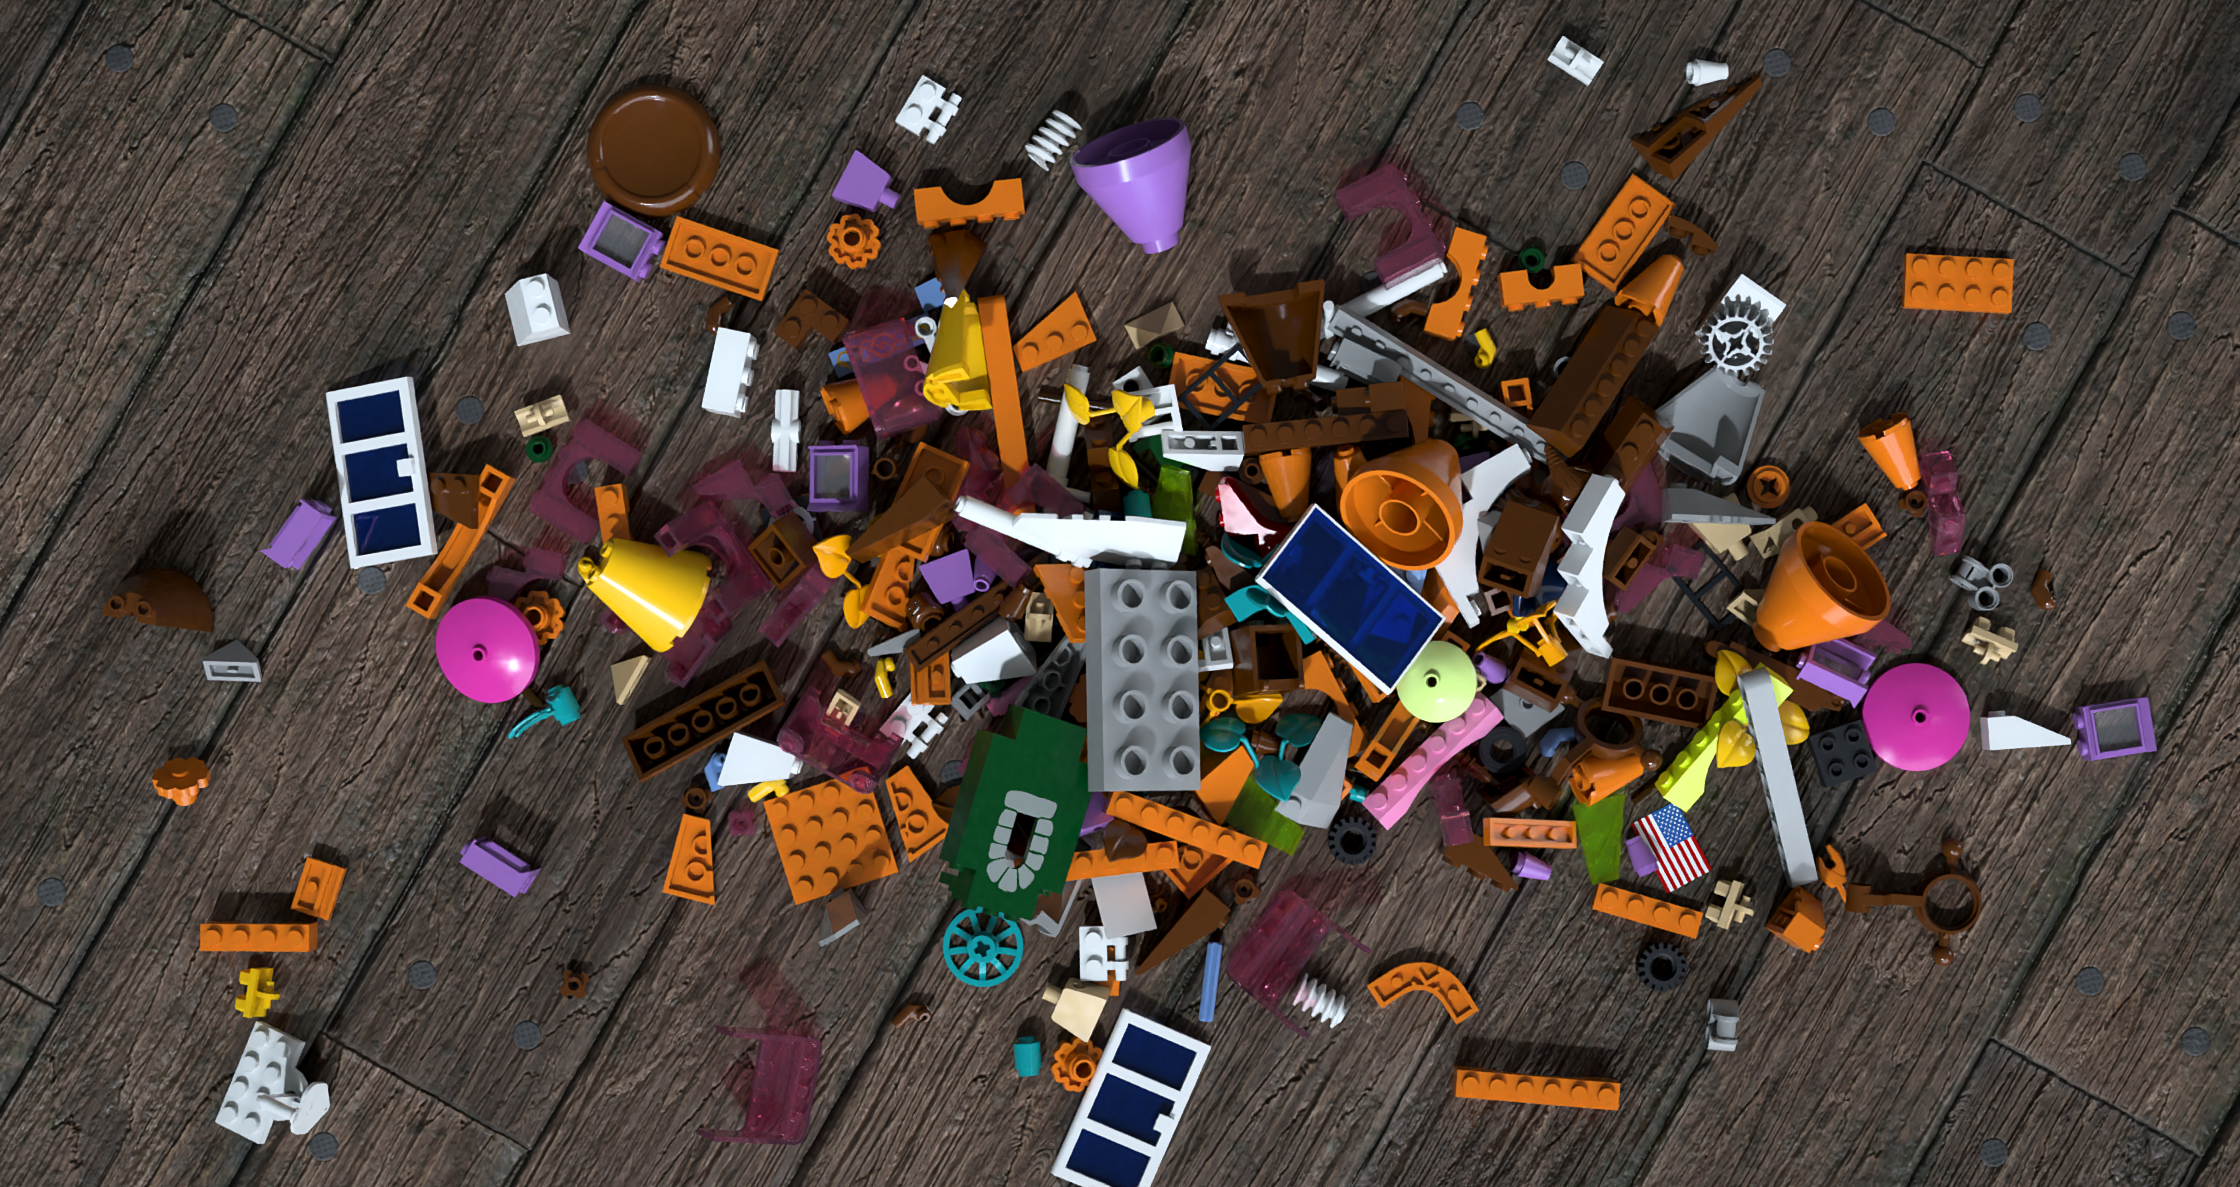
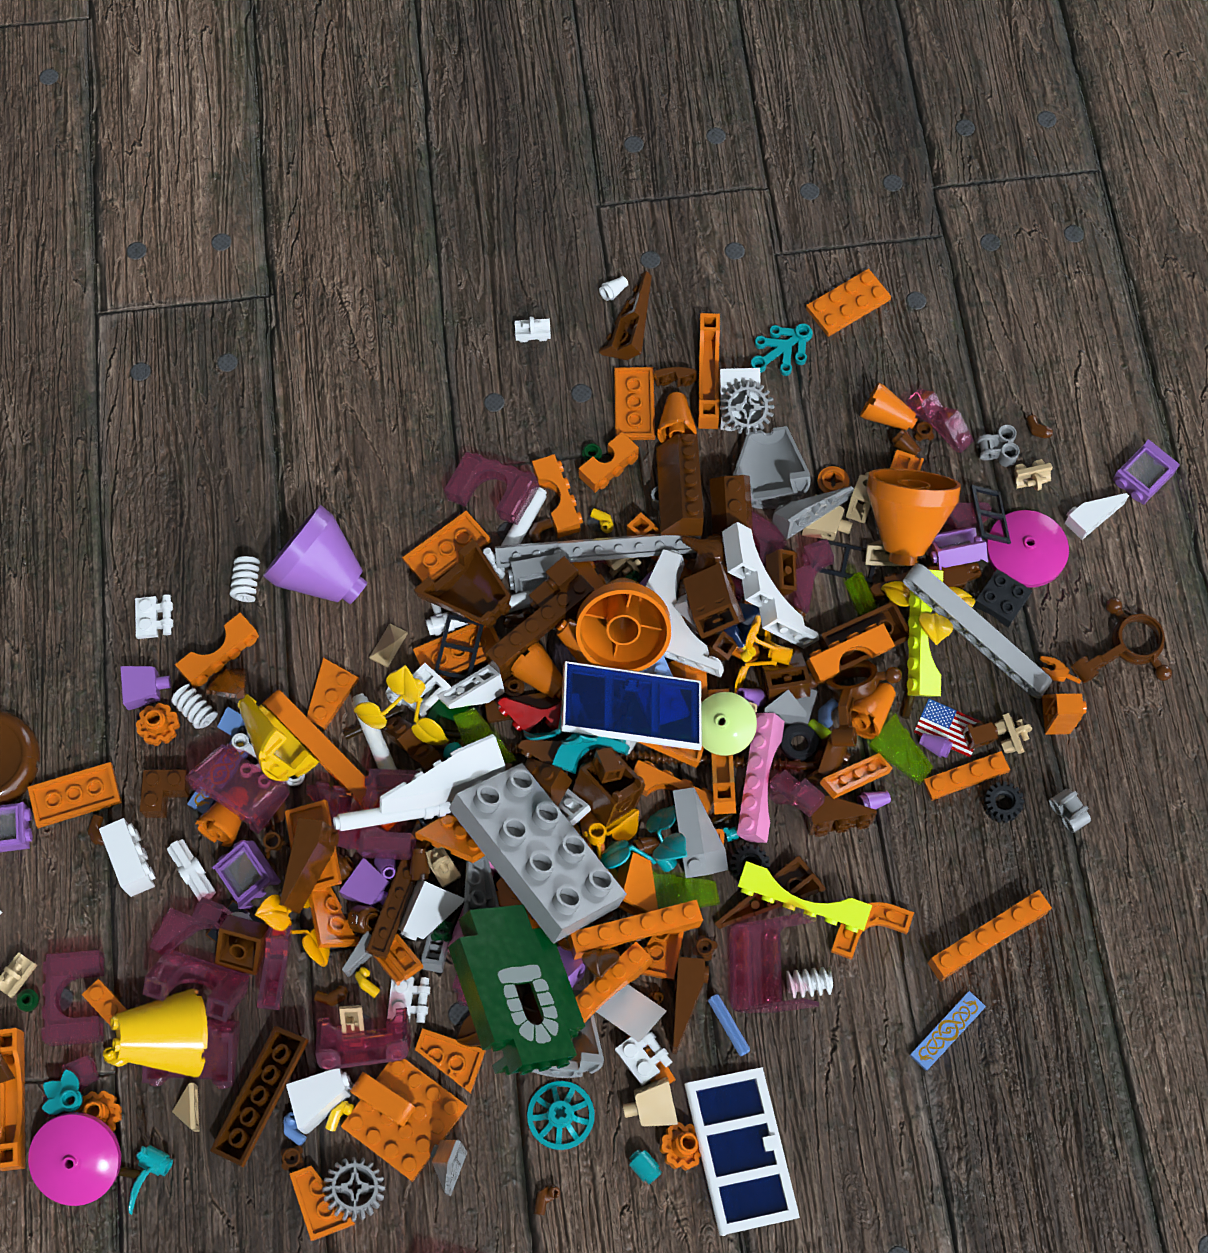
camera: 30 degrees left, 20 degrees down
clear pink plate [728,809,756,837] -> none
dark green plate [1148,342,1174,369] -> none
none -> teal plate [42,1070,83,1115]
none -> white piece [172,684,218,729]
none -> light grey gear [322,1157,385,1222]
none -> orange beam [350,1072,416,1127]
none -> orange plate [402,511,492,582]
none -> reddish brown brick [592,747,626,784]
none -> orange arch [698,313,720,429]
none -> reddish brown wedge [715,855,826,929]
none -> neon yellow arch [738,861,872,933]
none -> teal plant [751,324,813,376]
none -> light grey slope [764,689,807,717]
none -> orange arch [806,623,895,684]
none -> lime arm [808,719,832,740]
none -> clear neon green tile [845,572,877,617]
none -> reddish brown cone [892,430,921,457]
none -> medium blue tile [910,991,986,1071]
none -> reddish brown brick [962,721,998,750]
none -> black window [970,485,1011,544]

